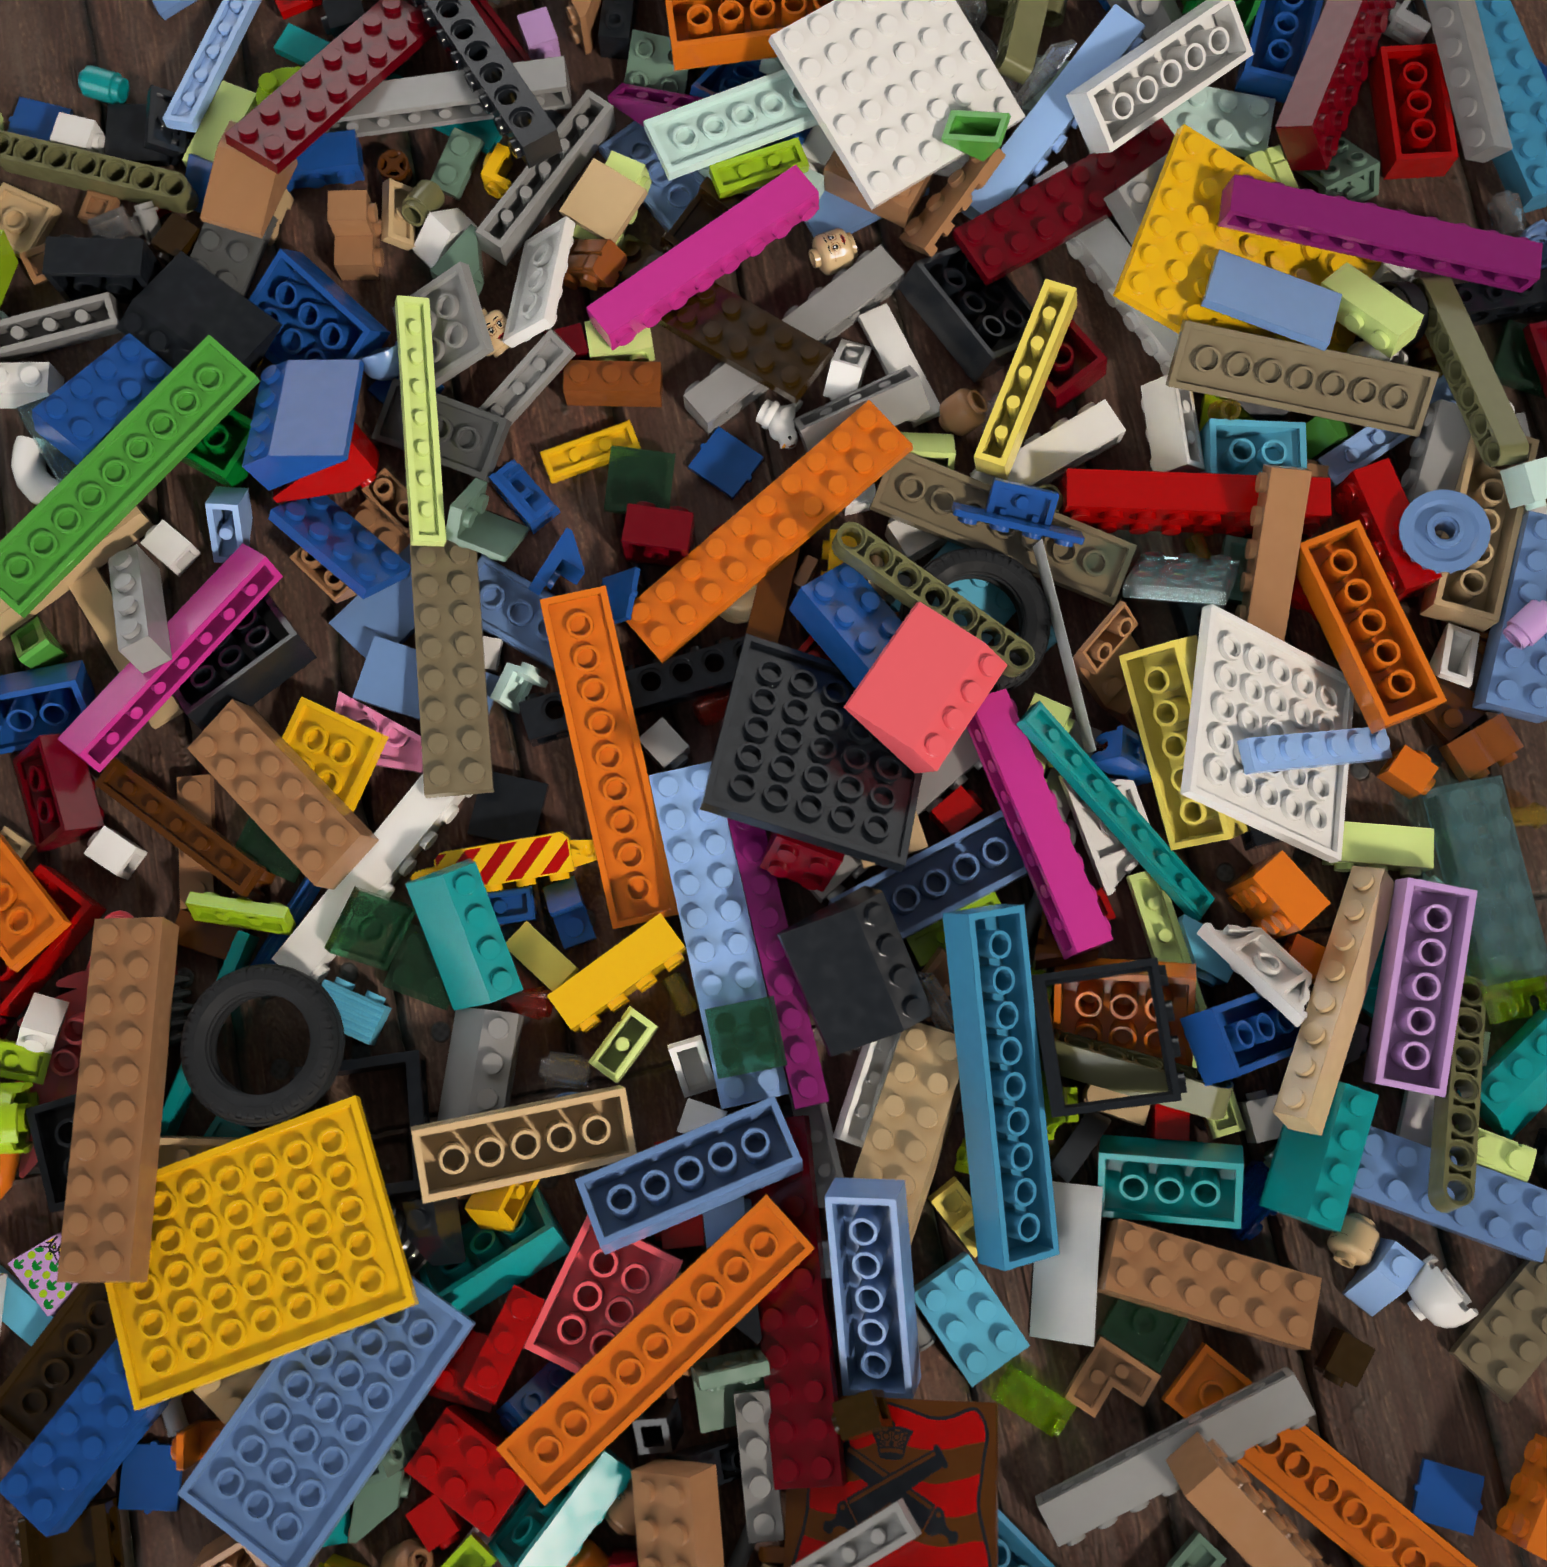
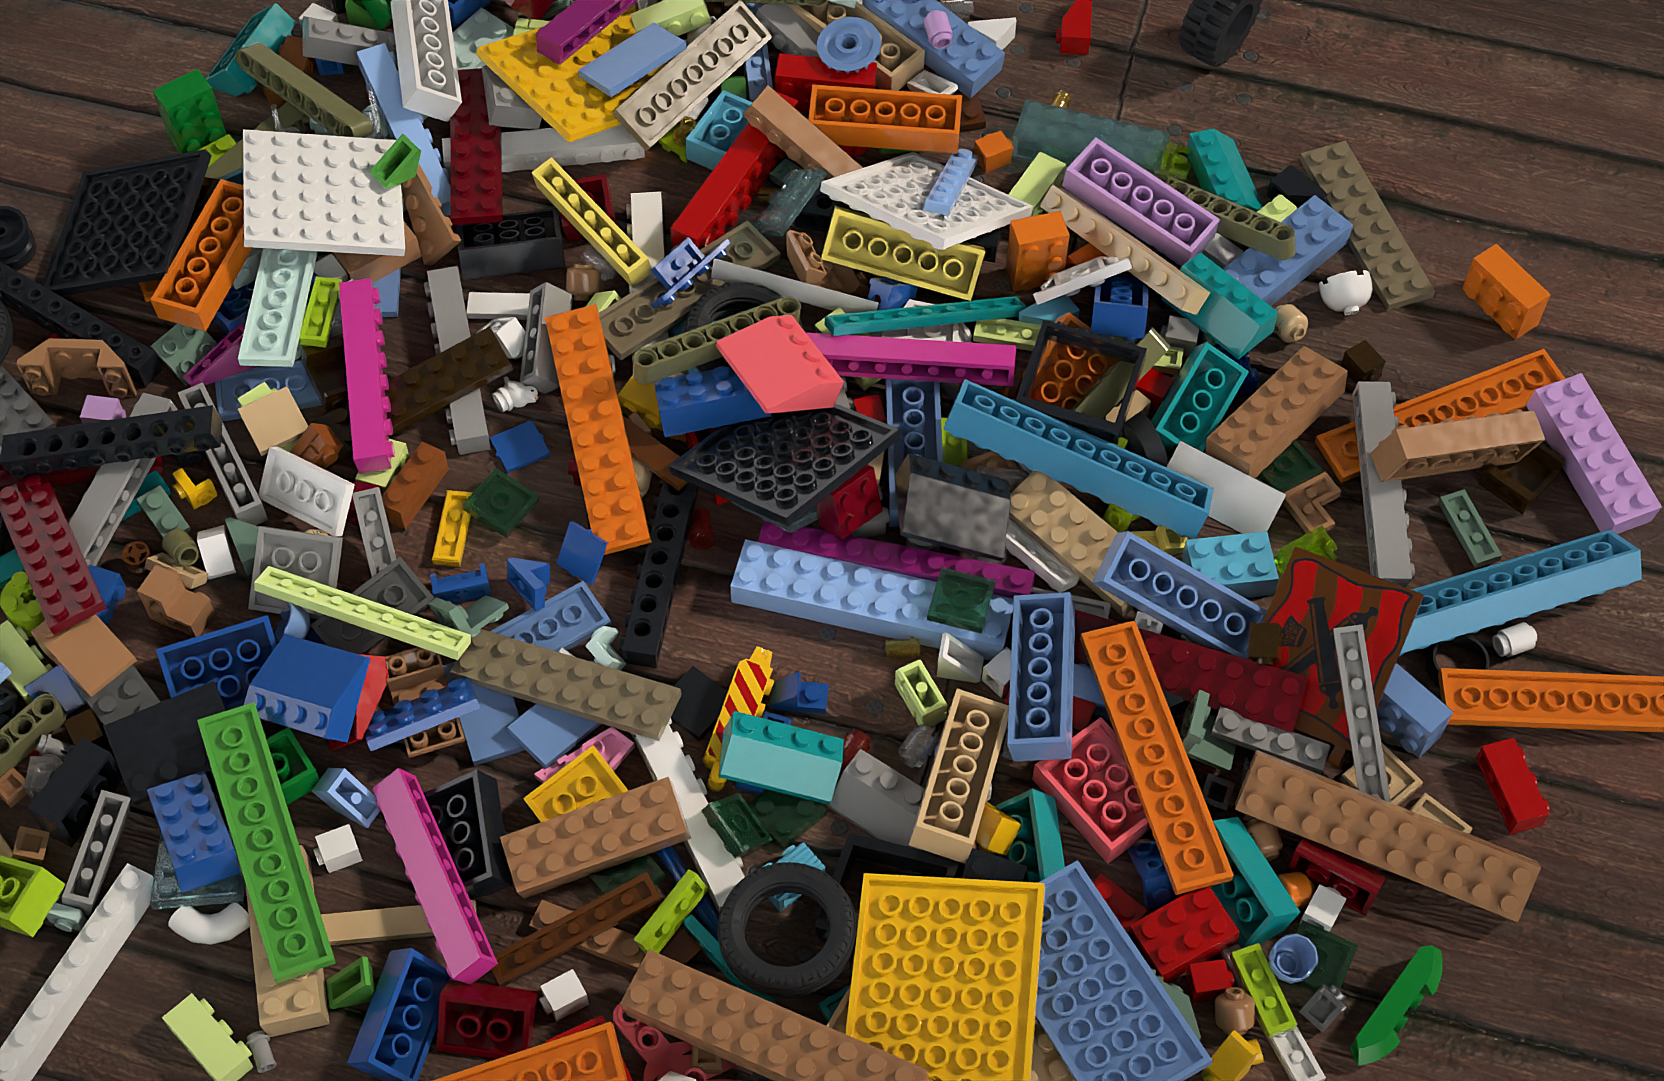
camera: 60 degrees left, 20 degrees down
light grey brick [108,544,172,674] -> none
red brick [463,1285,546,1405] -> none
light yellow slope [506,920,579,991] -> none
orange plate [539,585,679,929] -> none
yellow brick [547,913,687,1033] -> none
dark red brick [621,501,696,568] -> none
light grey brick [640,717,690,772] -> none
tan head [809,228,858,275] -> none
white brick [1140,375,1205,473] -> none
light blue slope [1342,1238,1425,1316] -> none
blue piece [1411,1458,1485,1536] -> none
dark orange brick [1438,713,1524,783] -> none

